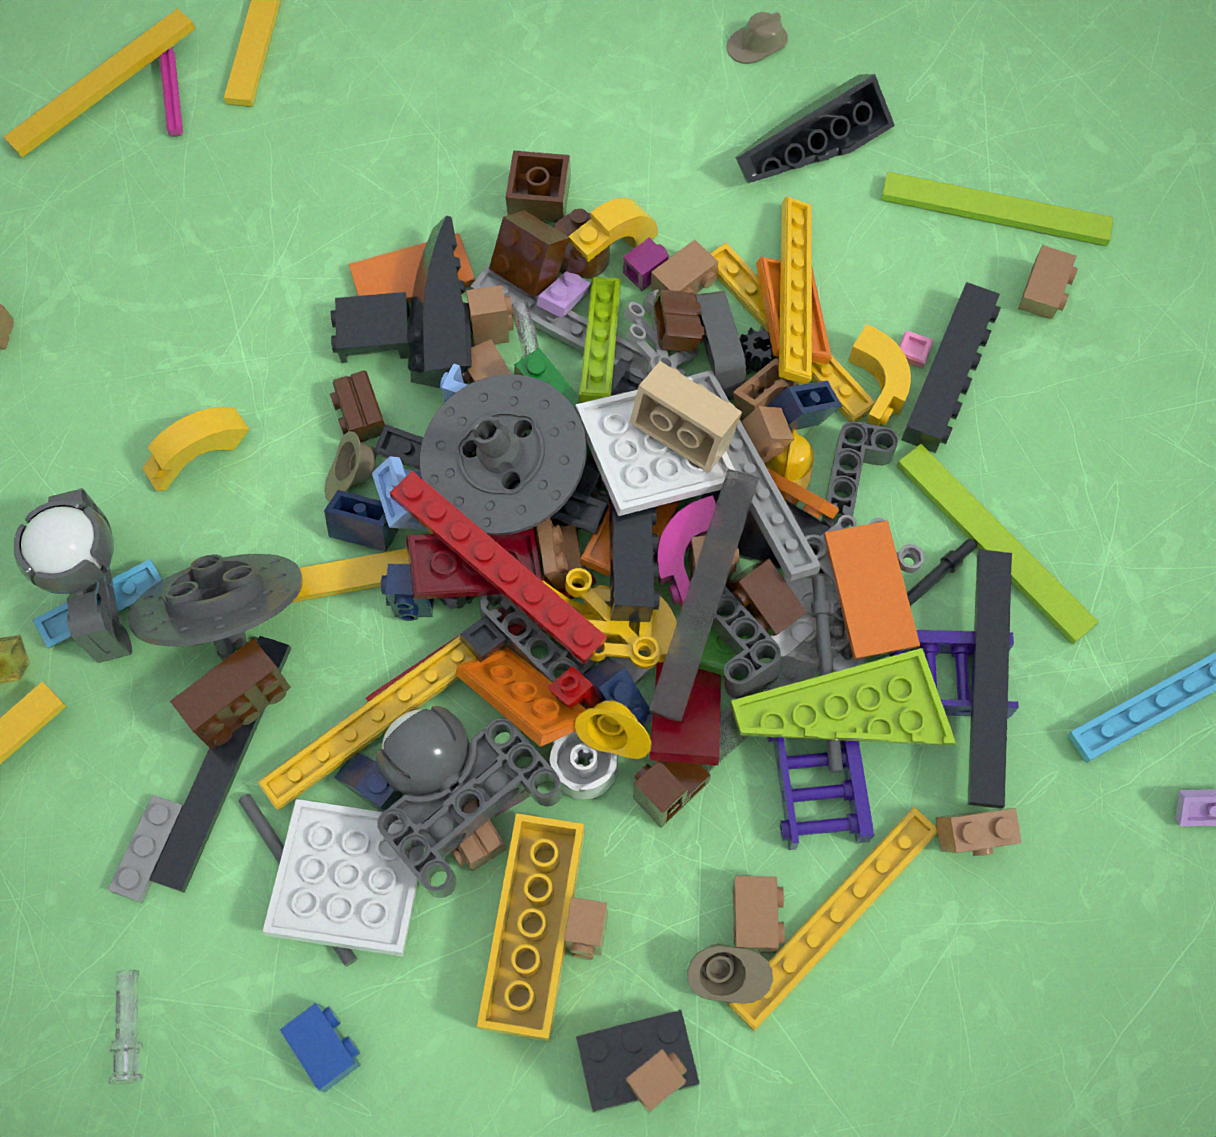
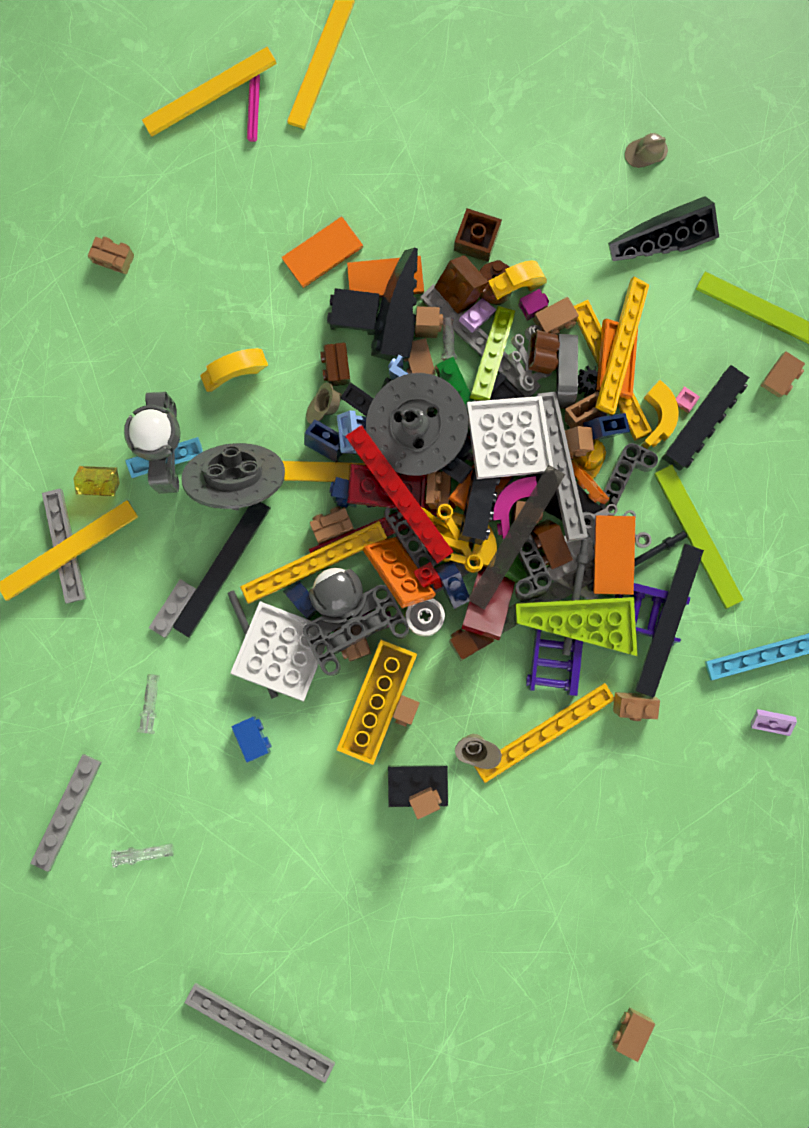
camera: 15 degrees right, 15 degrees up
reddish brown brick [170,638,291,749] -> none
black plate [460,615,507,662] -> none
yellow piece [575,700,651,759] -> none
tan brick [629,361,742,473] -> none
medium nougat brick [733,876,785,953] -> none
none -> orange tile [281,216,363,288]
none -> medium nougat brick [310,506,354,544]

